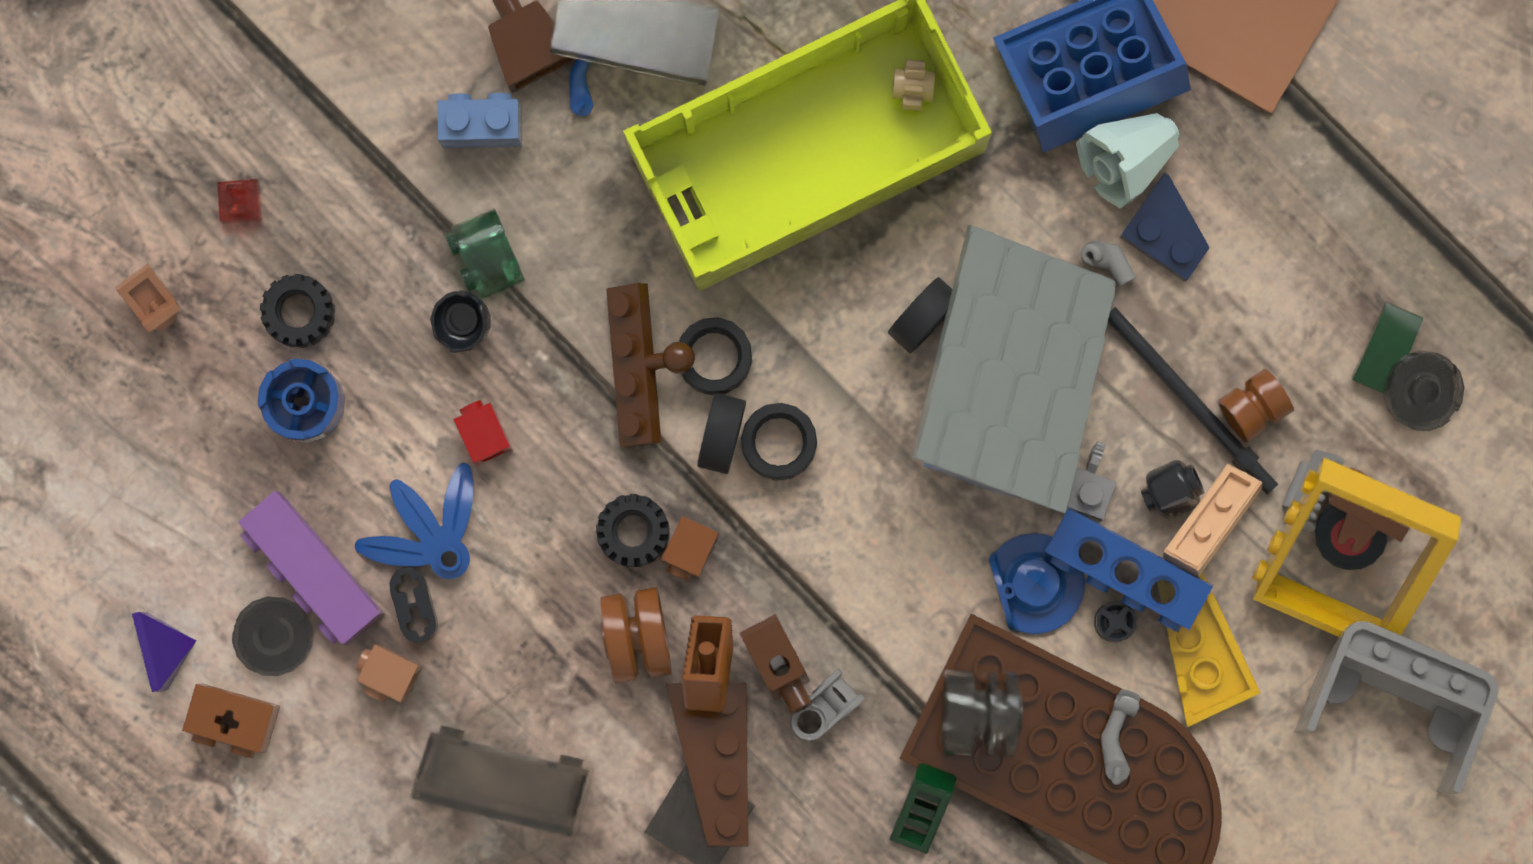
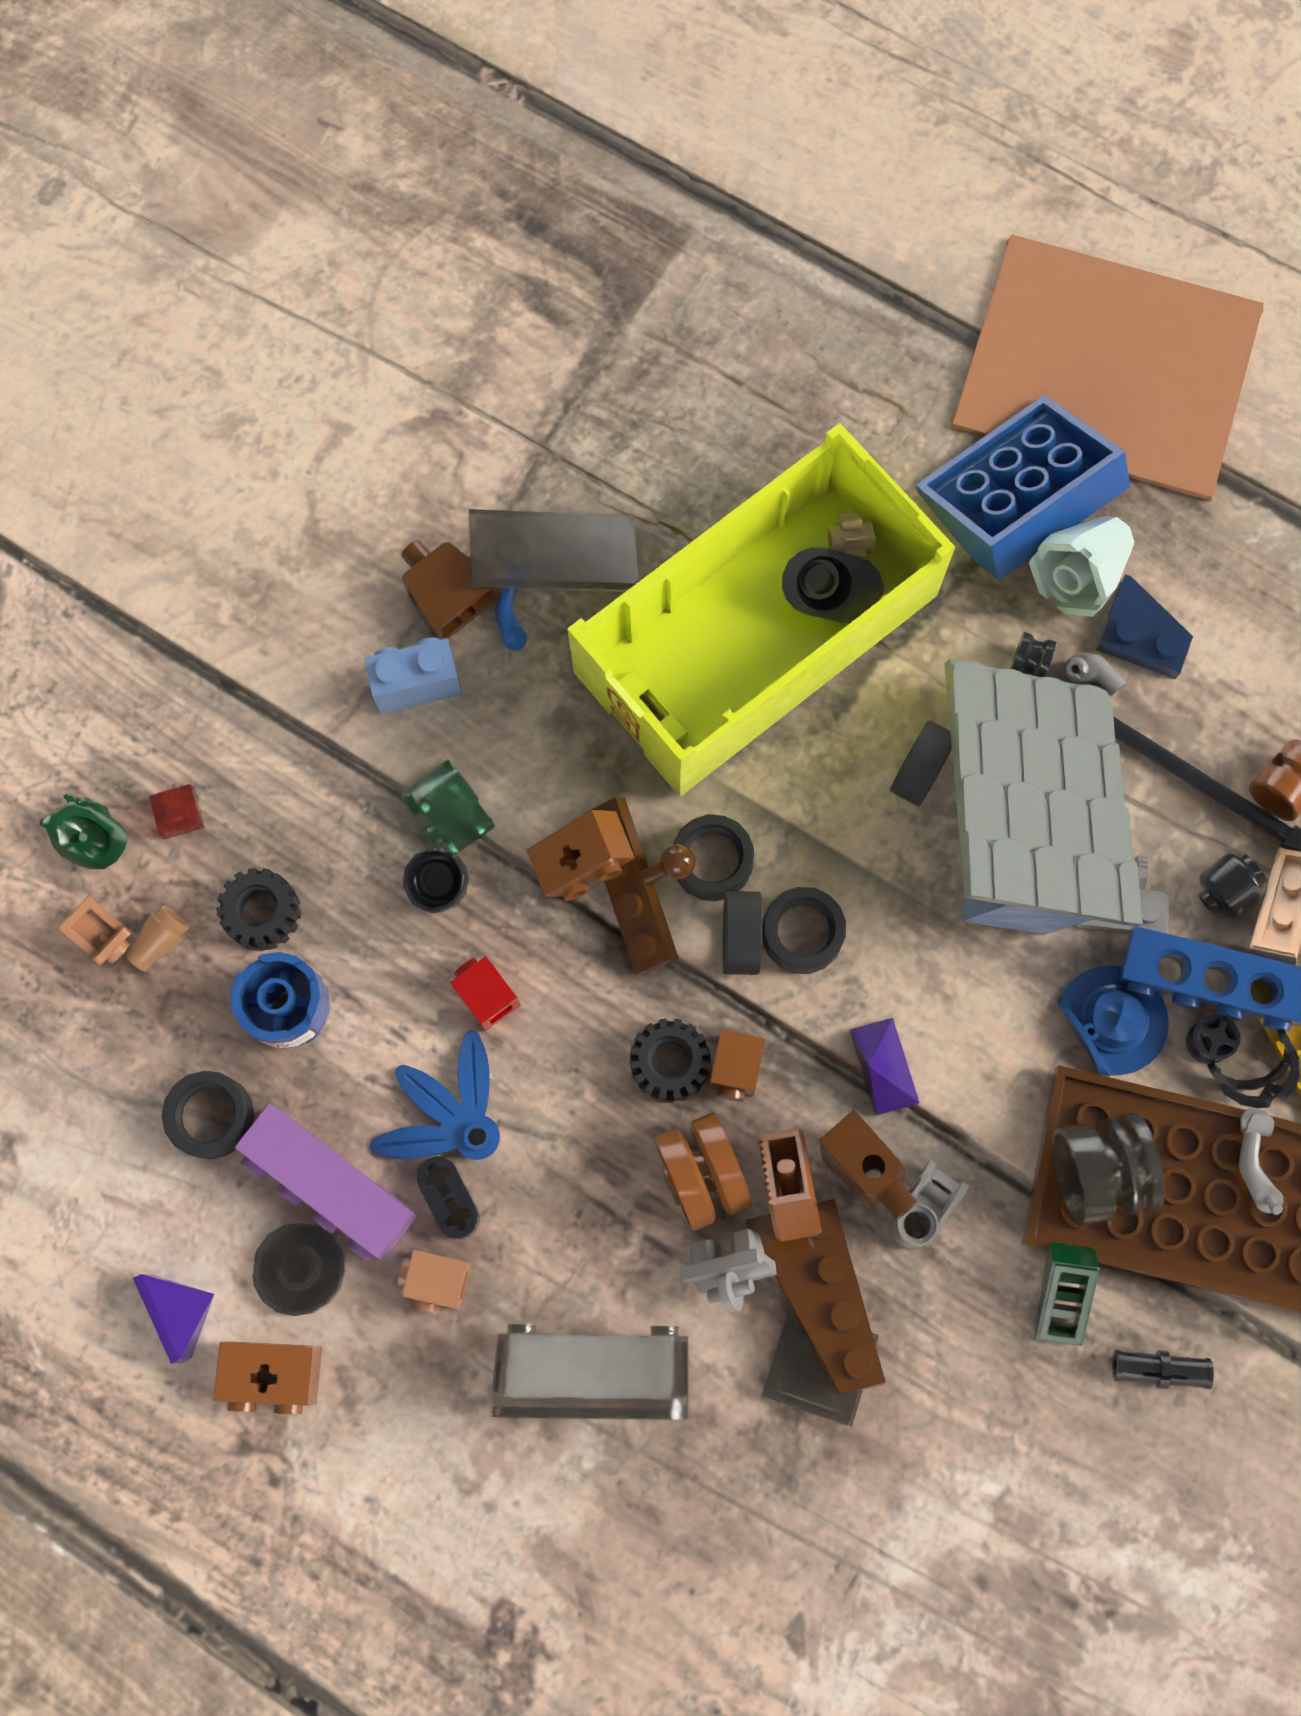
camera: 15 degrees left, 10 degrees down
none -> dark green hat [39,794,128,869]
none -> medium nougat cone [125,905,190,972]
none -> black tyre [161,1070,255,1159]
none -> dark orange brick [526,810,635,901]
none -> light grey hips [680,1229,777,1313]
none -> black piece [782,547,884,623]
none -> dark purple slope [850,1018,920,1116]
none -> black wheel [1010,632,1057,677]
none -> black helmet [1207,1029,1300,1109]

